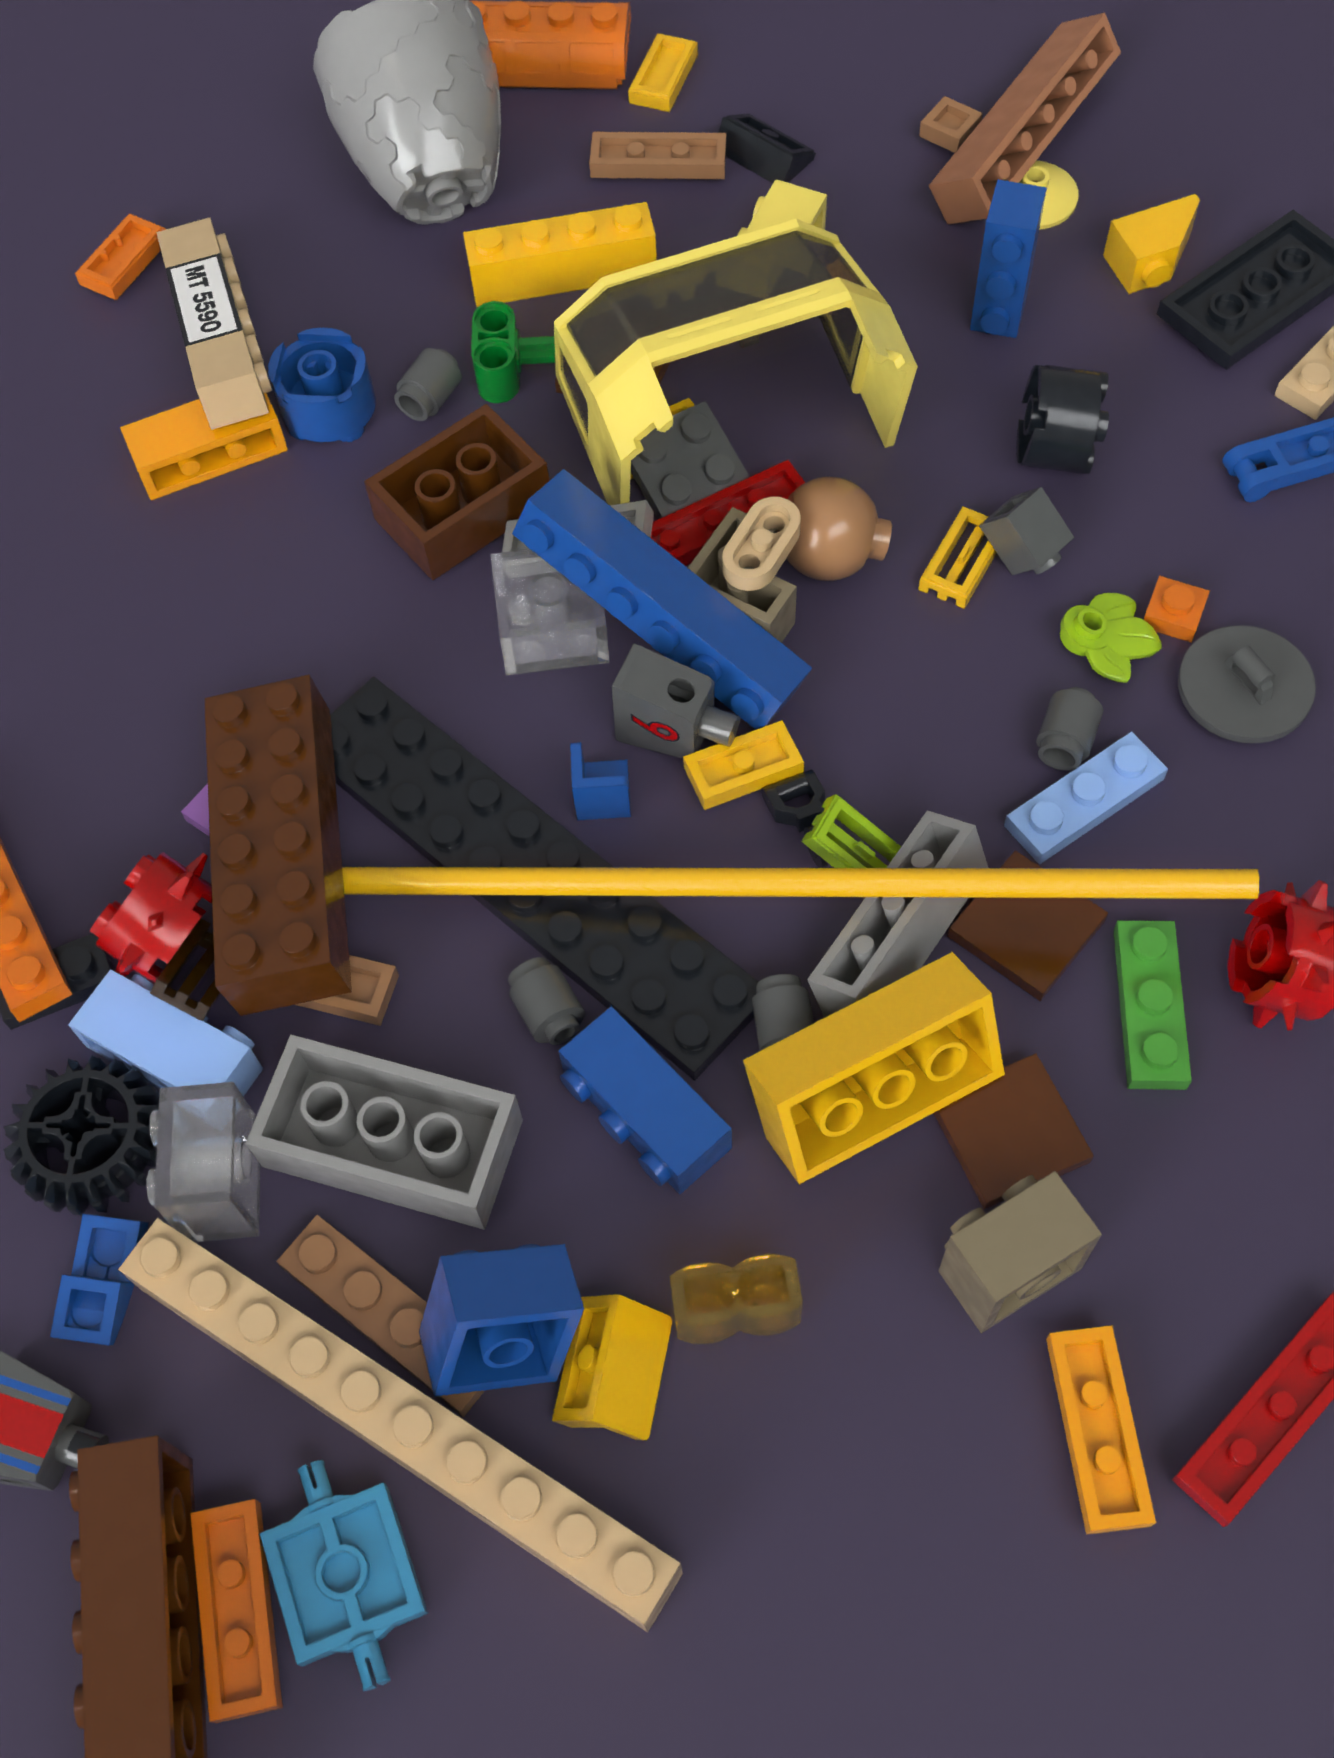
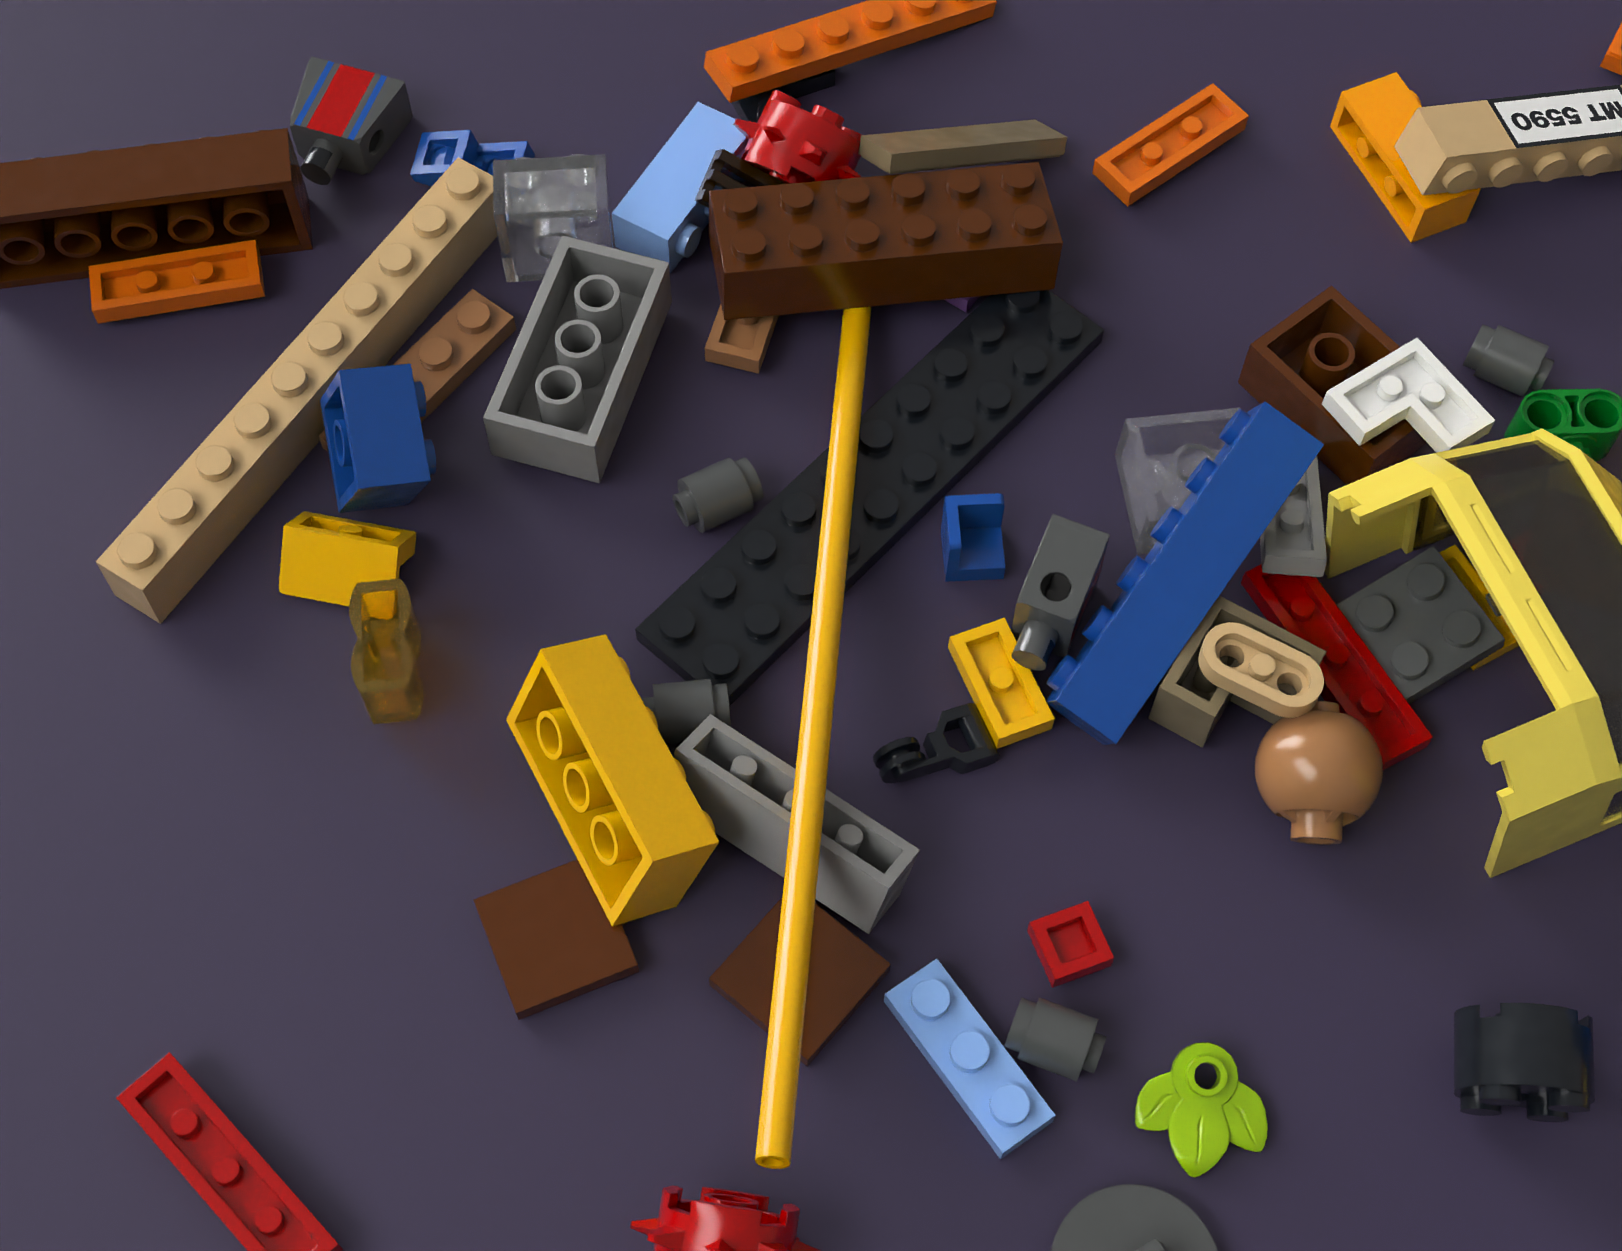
camera: 85 degrees right, 0 degrees up
black gear [3,1055,169,1216] -> none
dark azure plate [259,1460,428,1691] -> none
blue brick [268,328,376,442] -> none
blue brick [558,1006,732,1195] -> none
lime tile [801,794,901,868] -> none
yellow tile [918,506,997,609] -> none
dark tan brick [938,1171,1102,1333] -> none
dark grey brick [979,487,1075,575] -> none
light orange plate [1046,1325,1156,1535] -> none
bright green plate [1113,921,1192,1090] -> none
orange plate [1144,576,1210,643] -> none
none -> dark tan tile [859,119,1067,174]
none -> red plate [1027,901,1114,988]
none -> orange plate [1092,83,1249,207]
none -> white plate [1322,338,1495,453]

